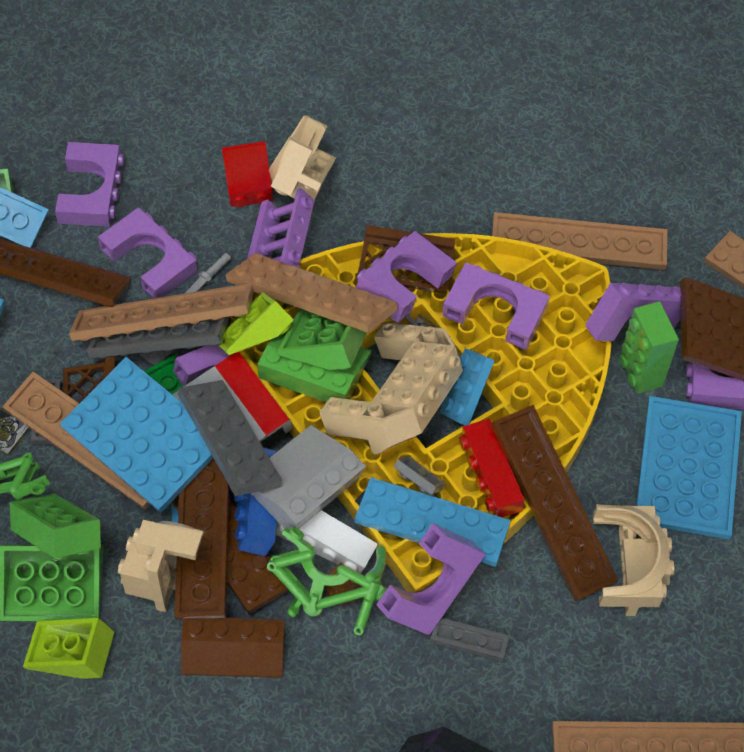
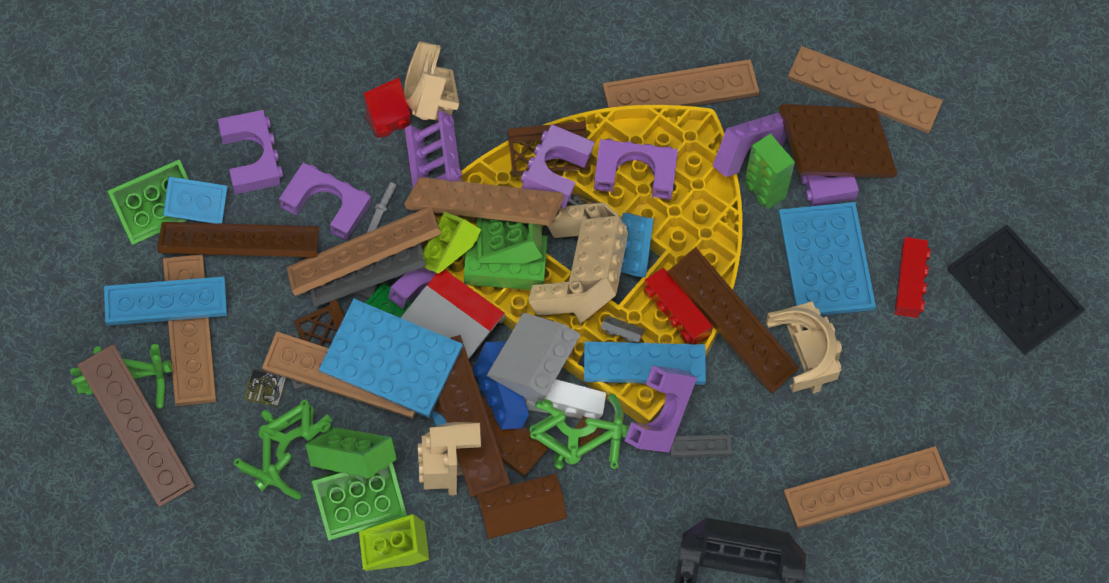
camera: 20 degrees left, 5 degrees up
dark grey plate [178,380,282,496] -> none

